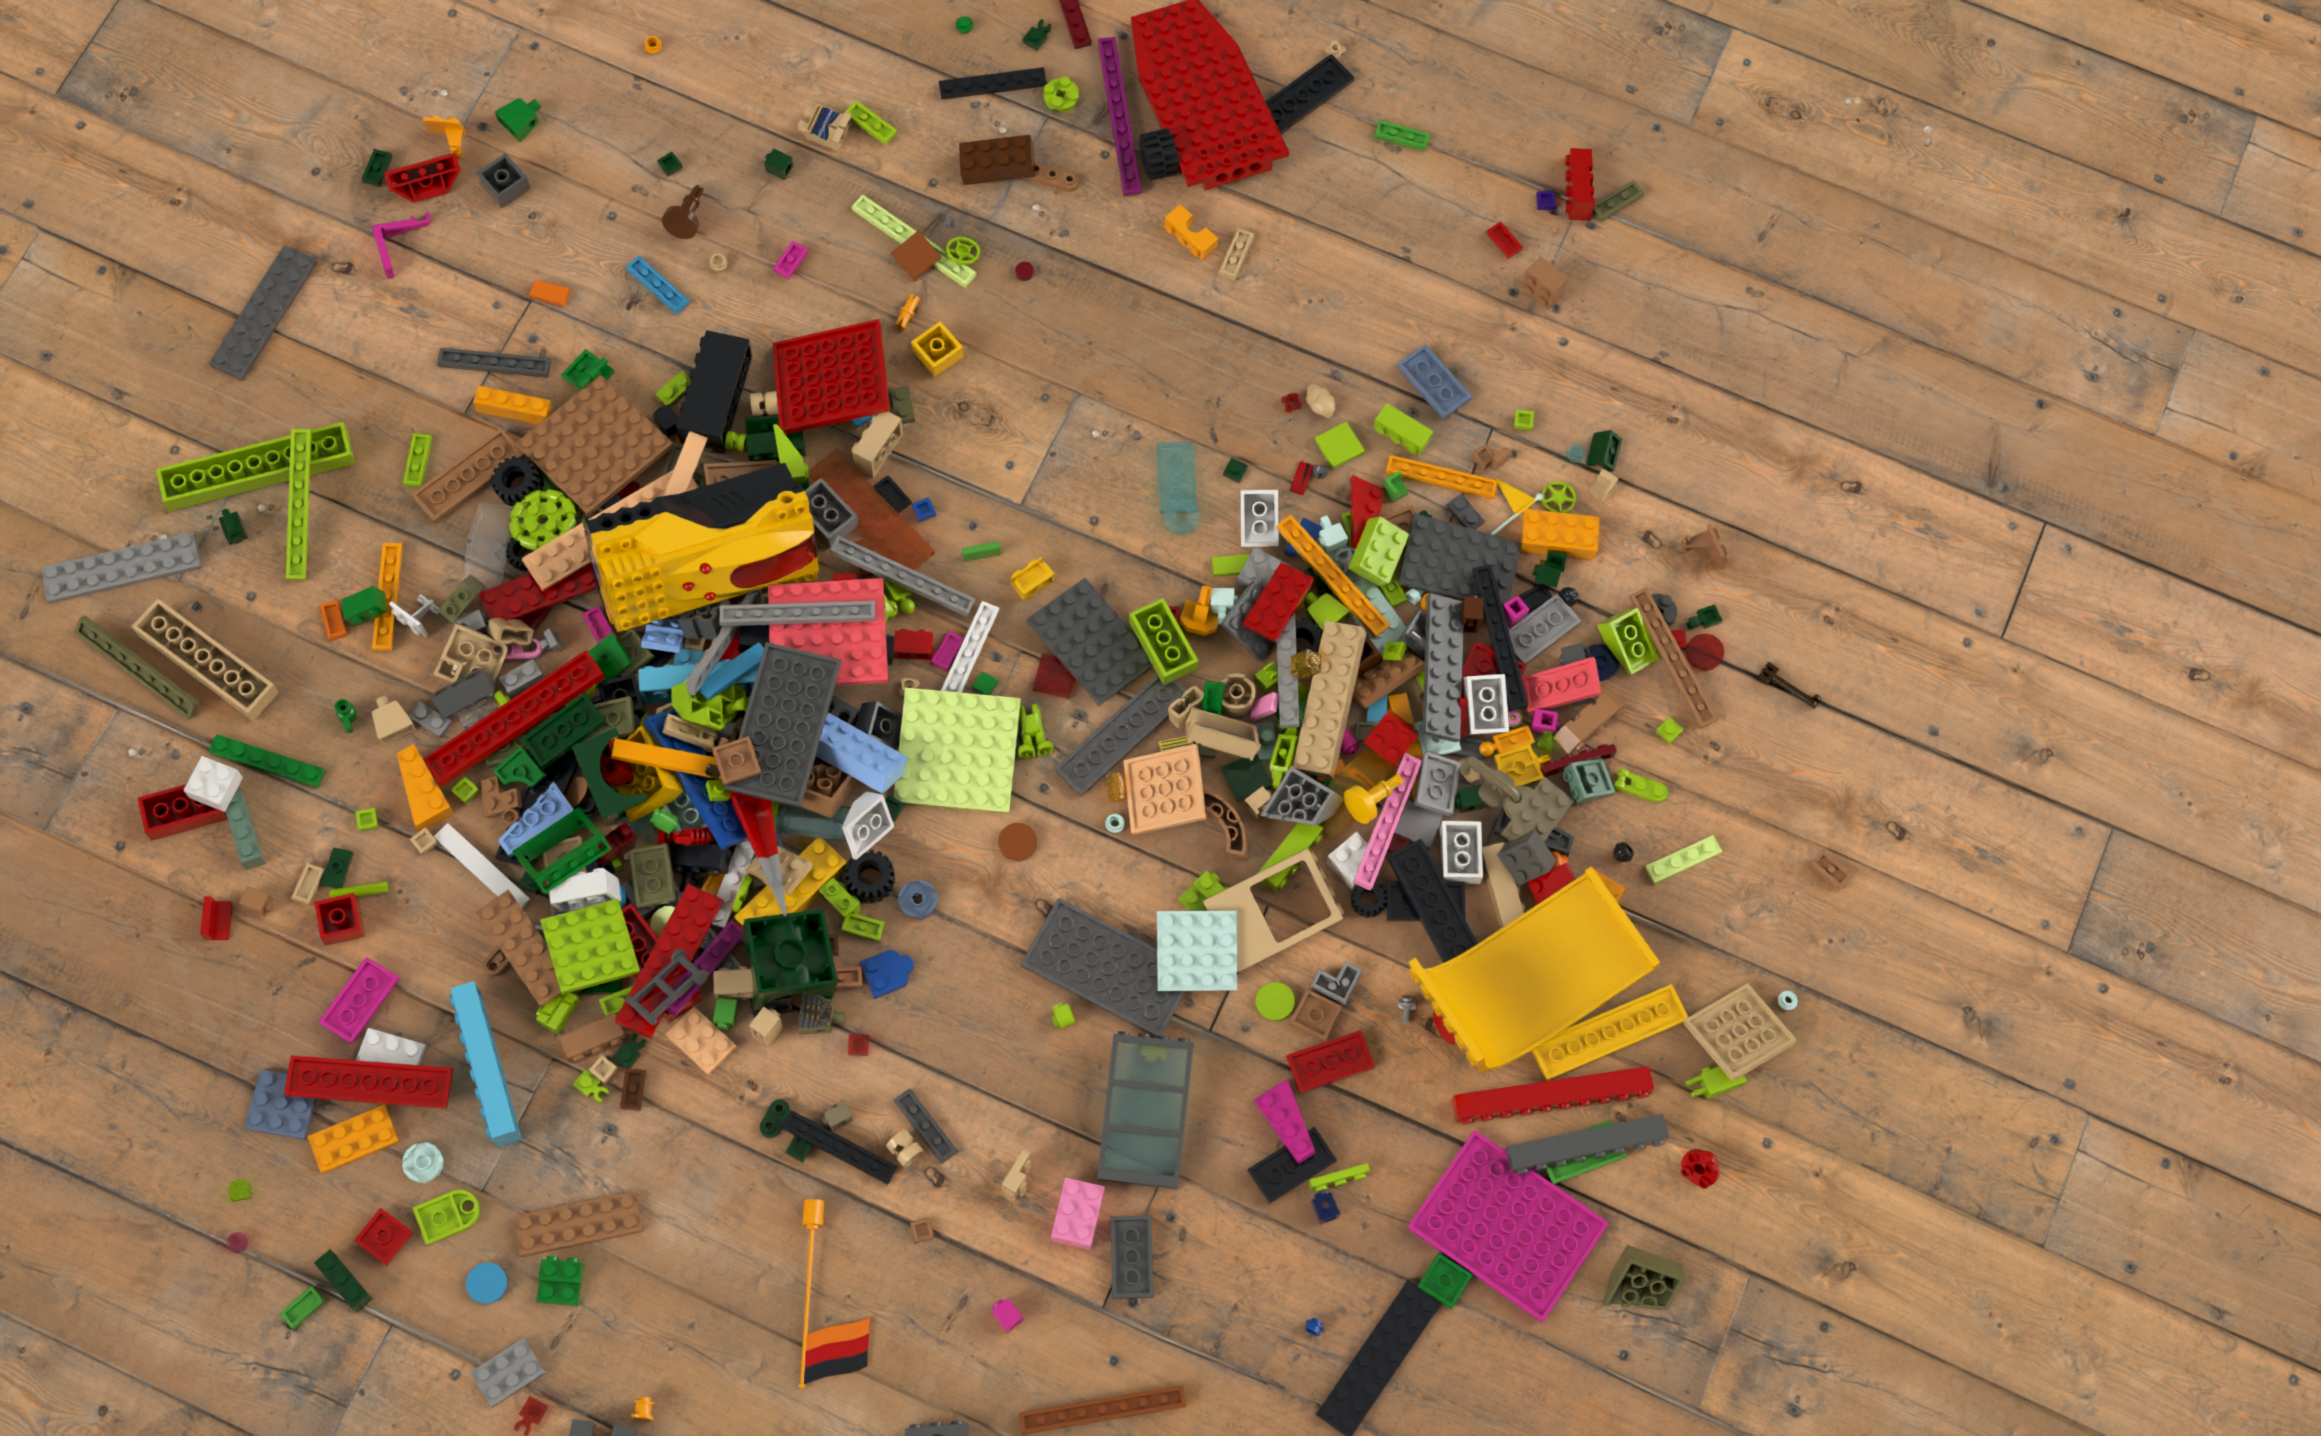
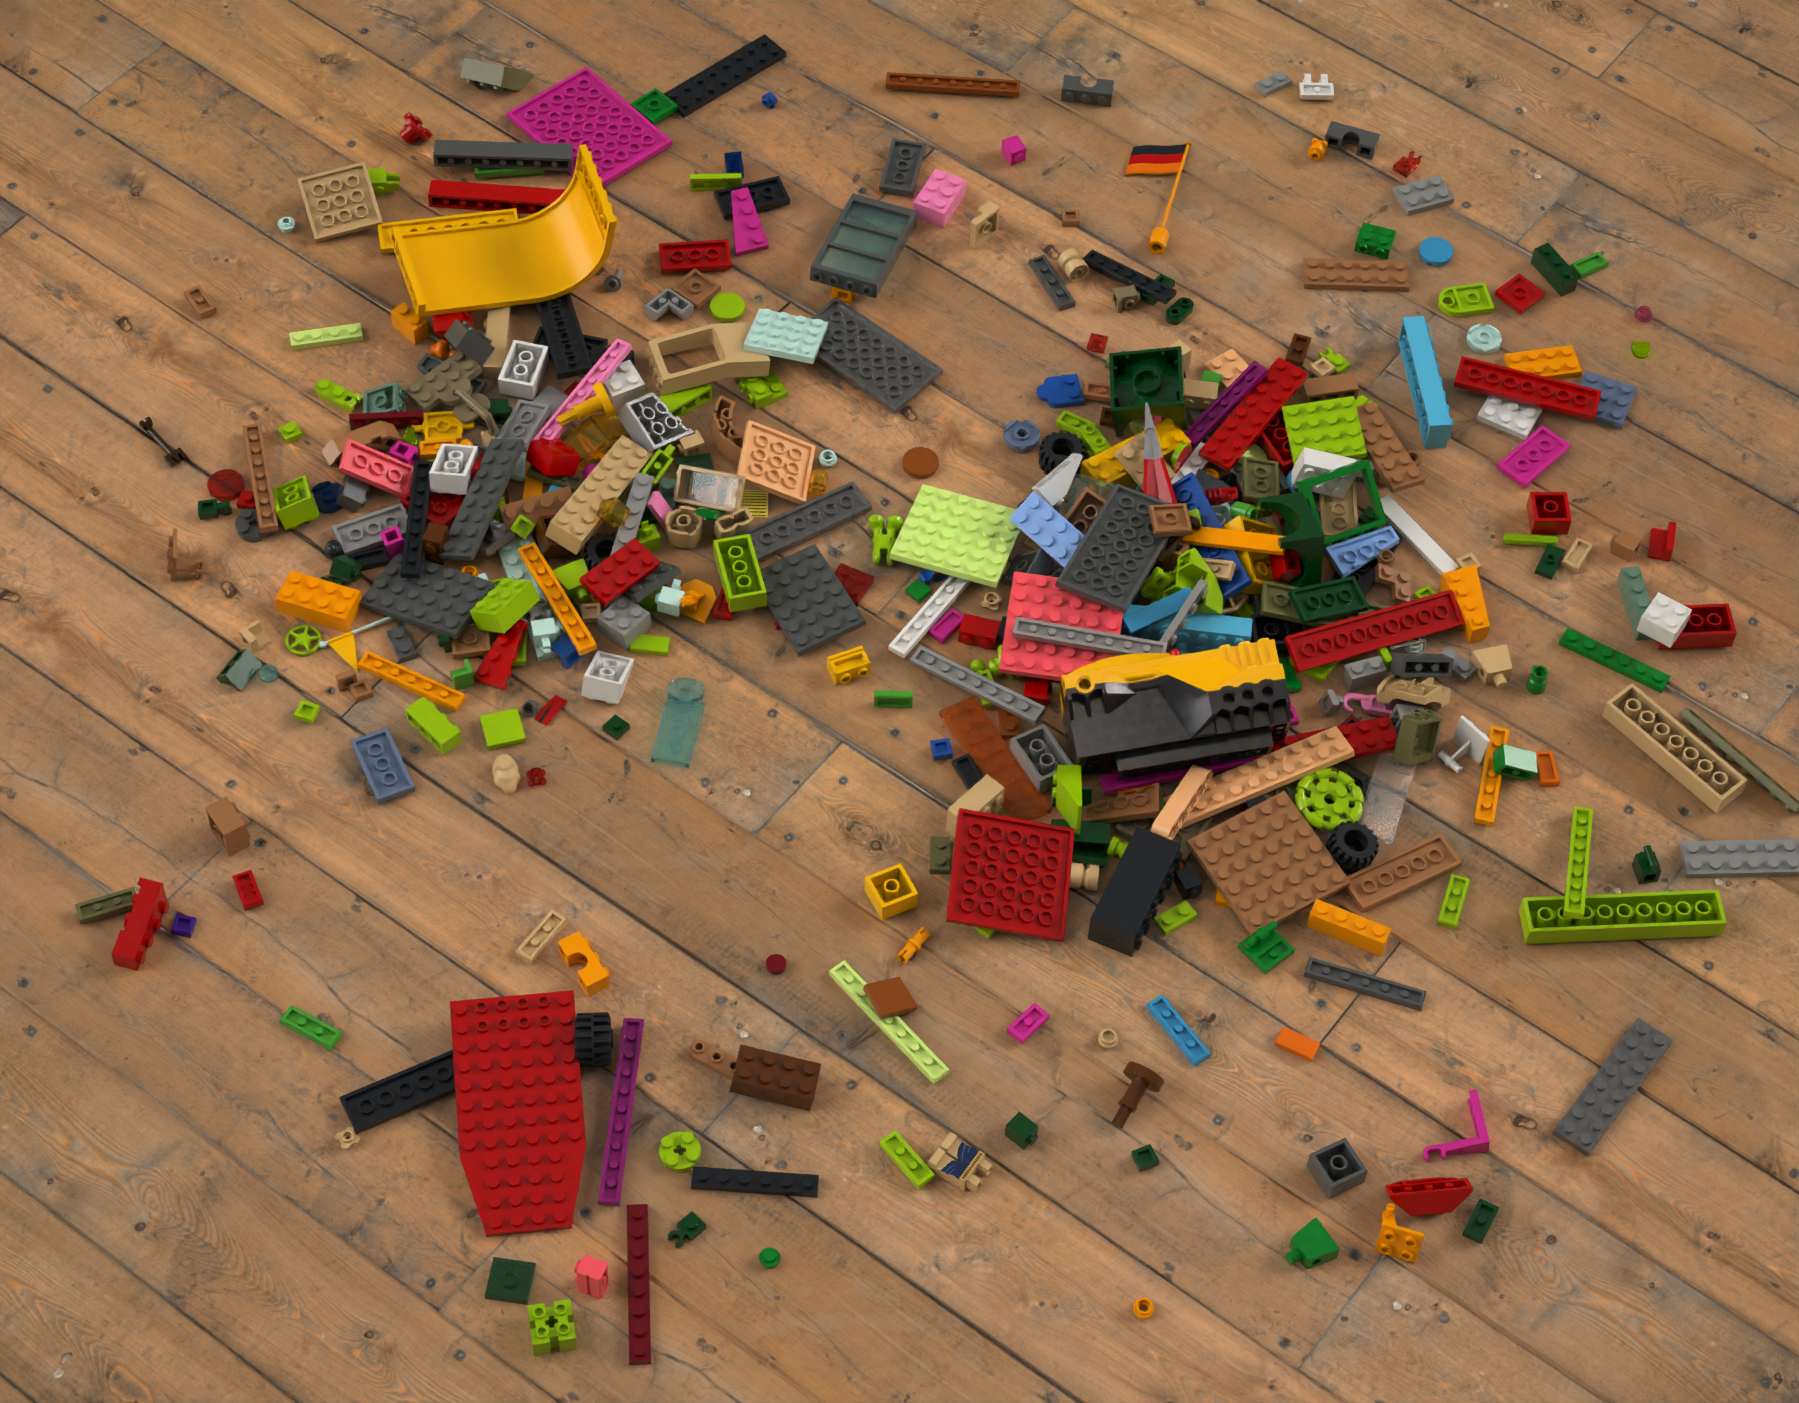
camera: 165 degrees left, 15 degrees down
lime plate [355,808,379,832] -> none
tan brick [487,618,534,645] -> none
green tile [493,745,547,788] -> none
dark grey piece [626,948,709,1025] -> none
lime wheel [946,237,980,265] -> none
lime plate [1051,1003,1076,1030] -> none
black piece [1613,842,1634,862] -> none

